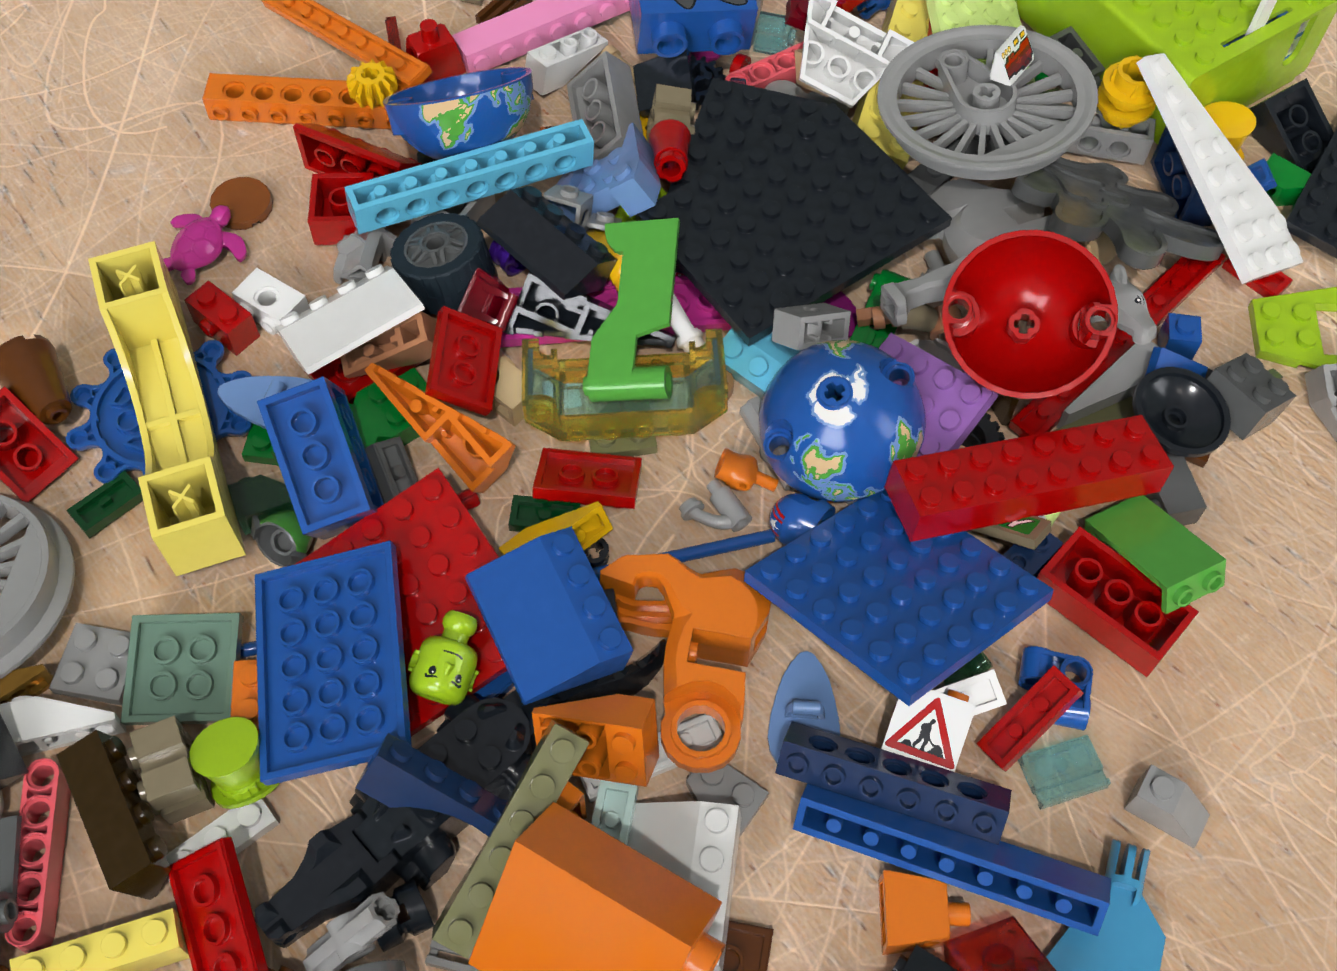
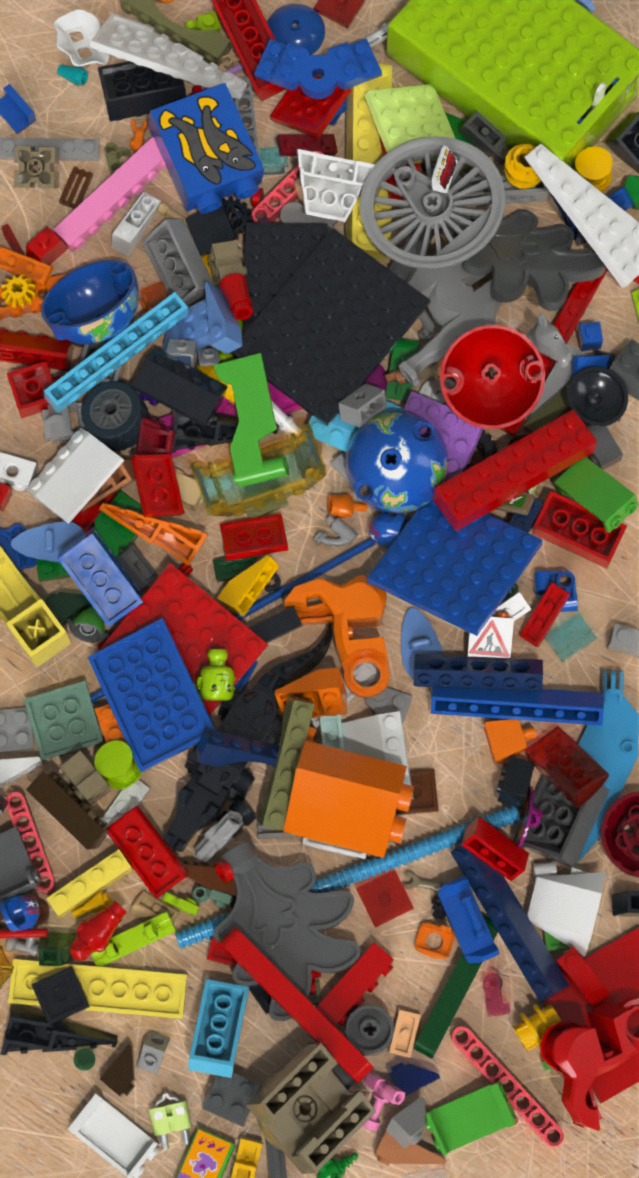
camera: 15 degrees left, 15 degrees up
blue slope [465,526,634,705] -> none

